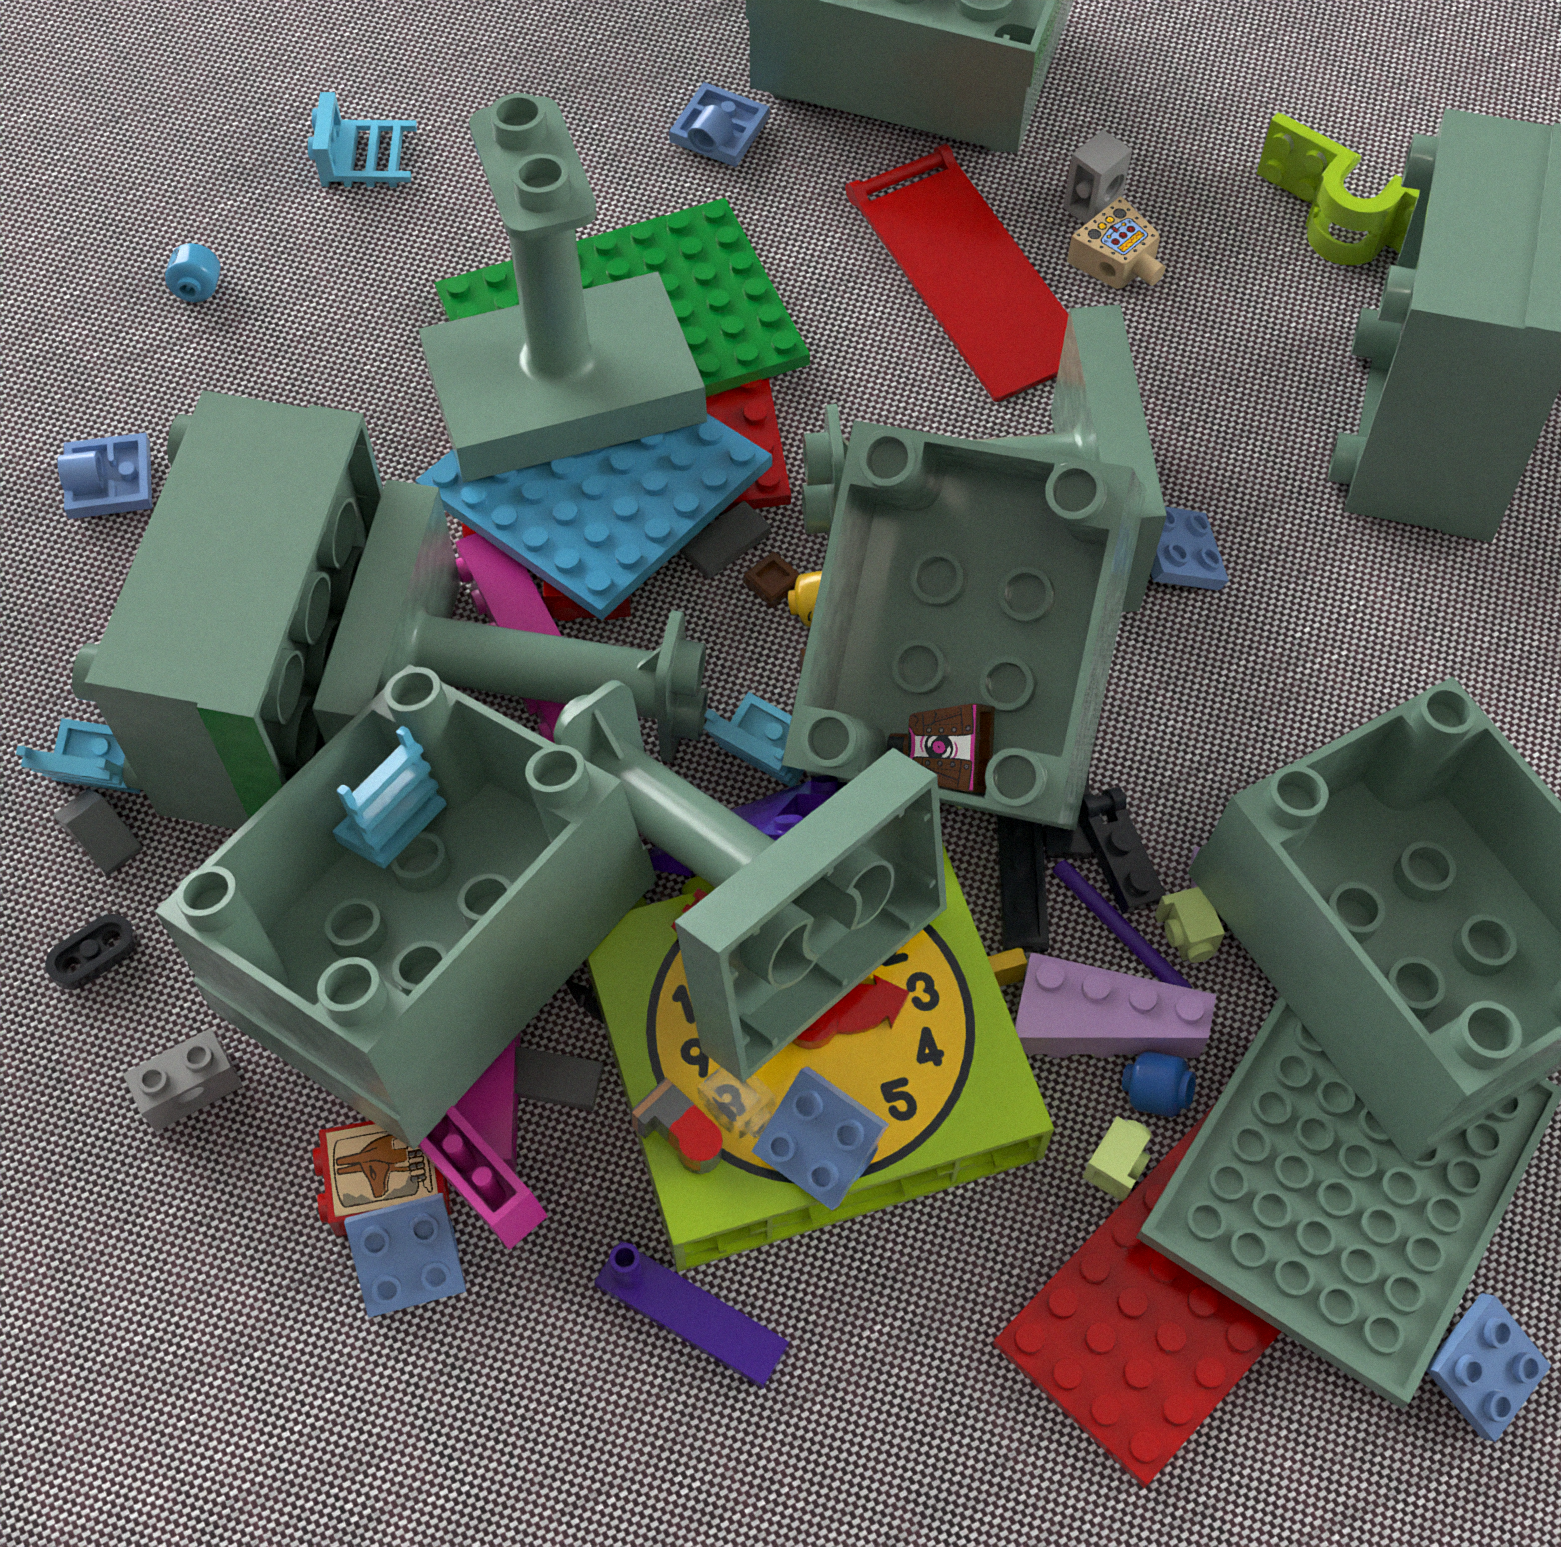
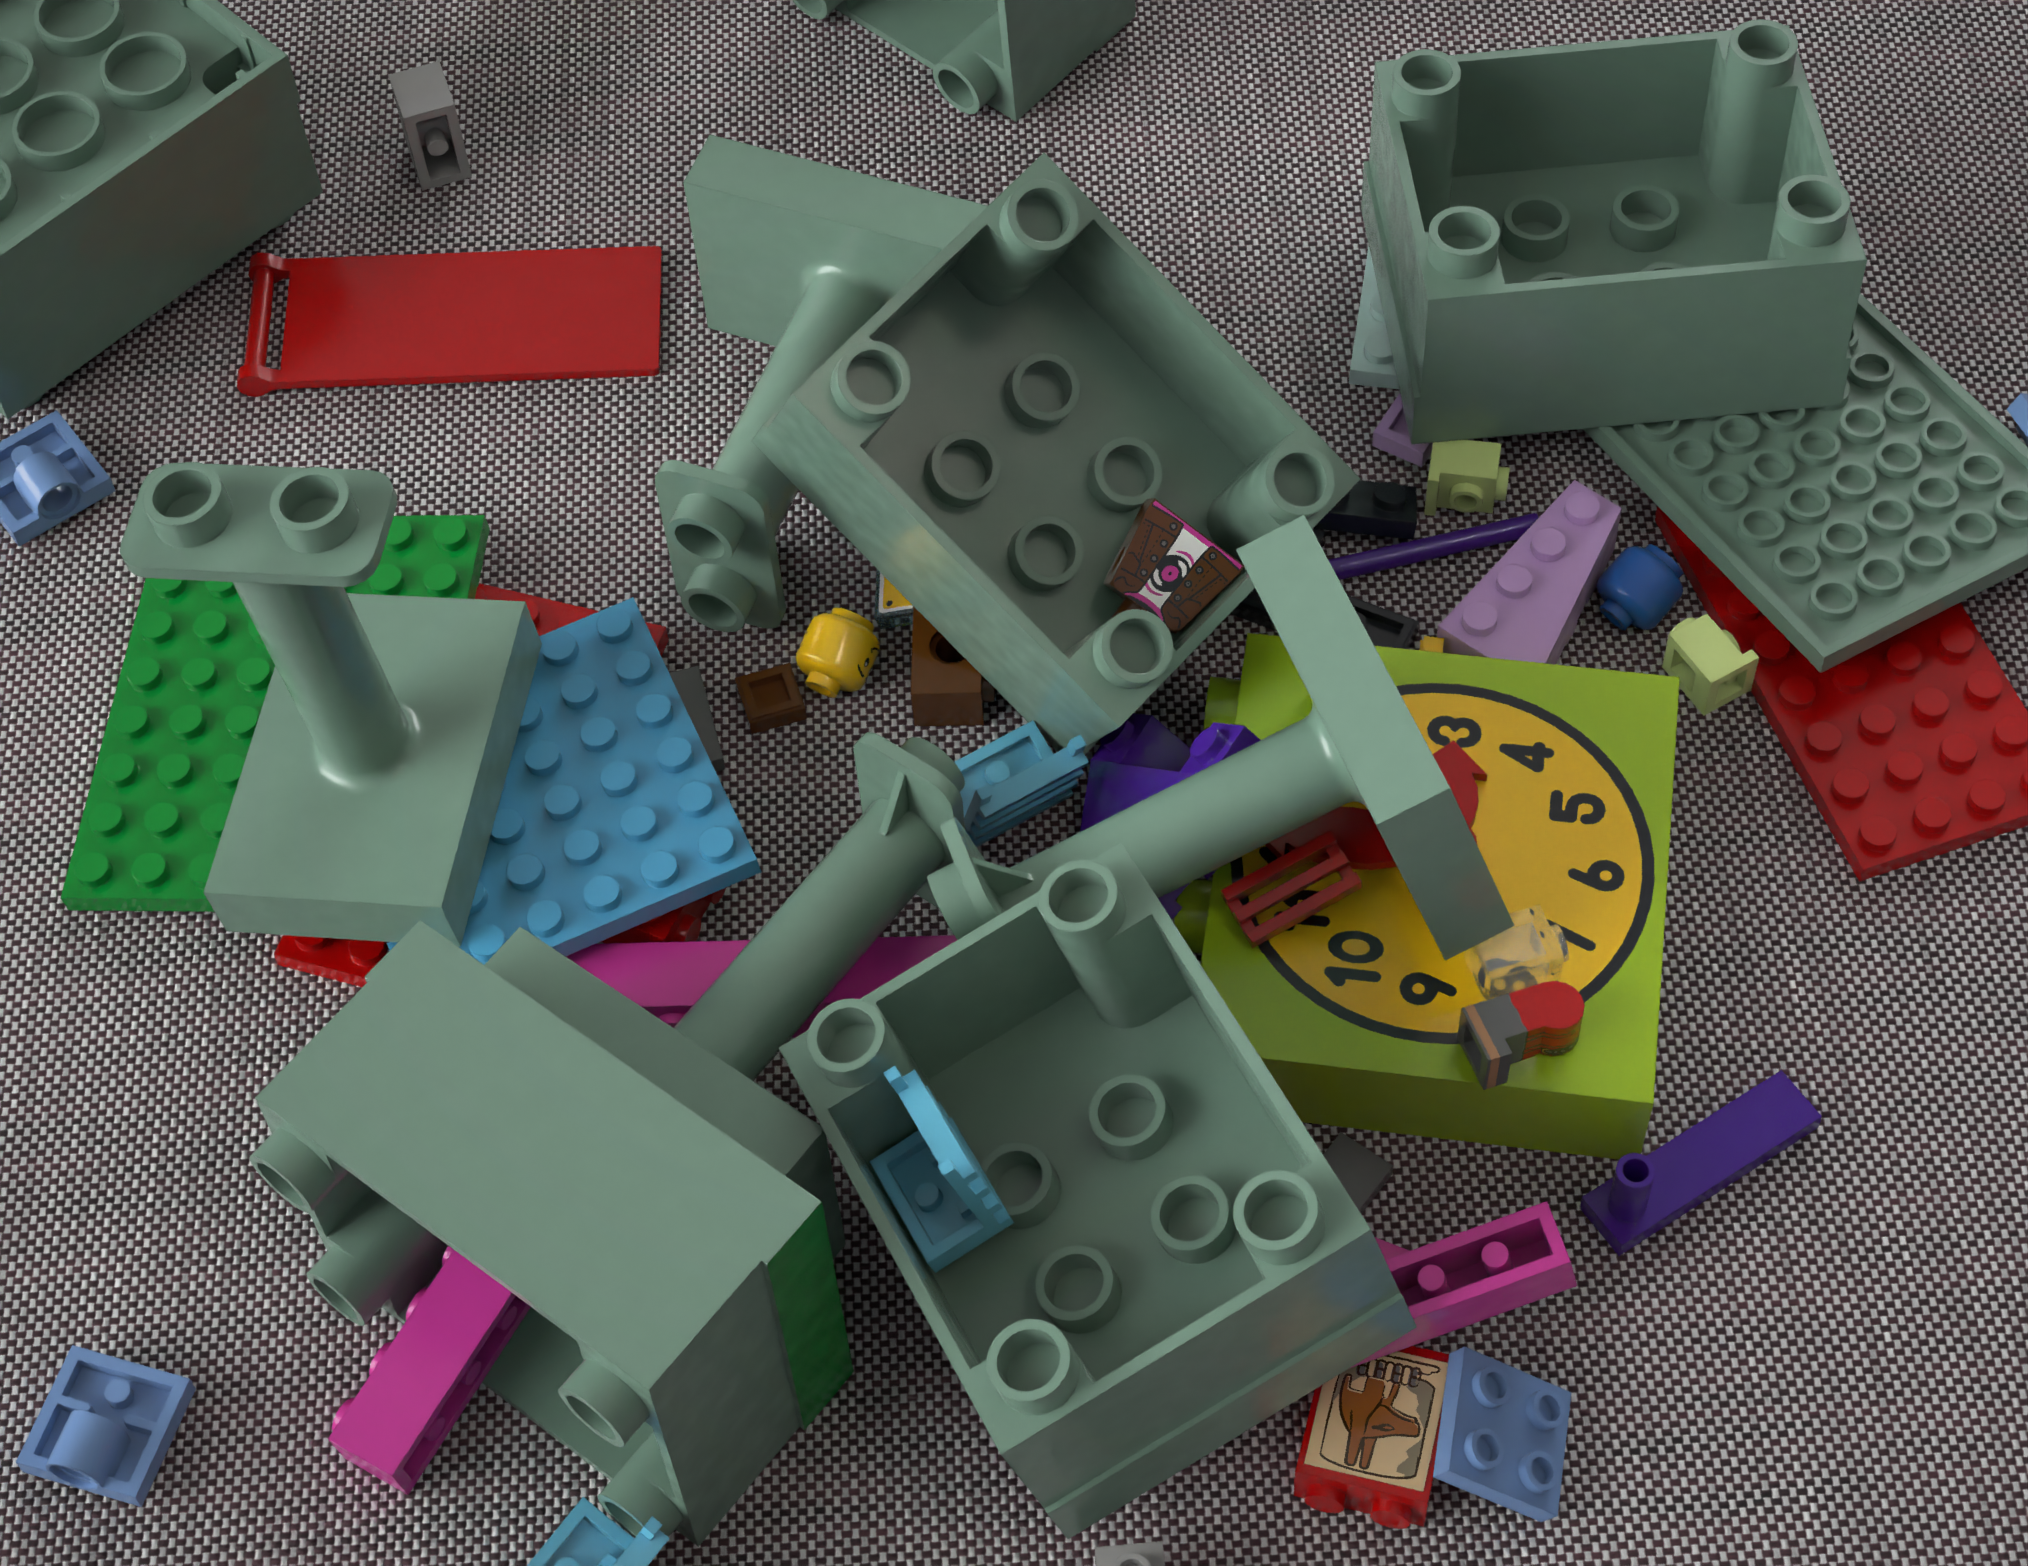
camera: 60 degrees left, 5 degrees down
medium blue plate [751,1066,889,1210] -> none
tan torso [1067,196,1166,289] -> none

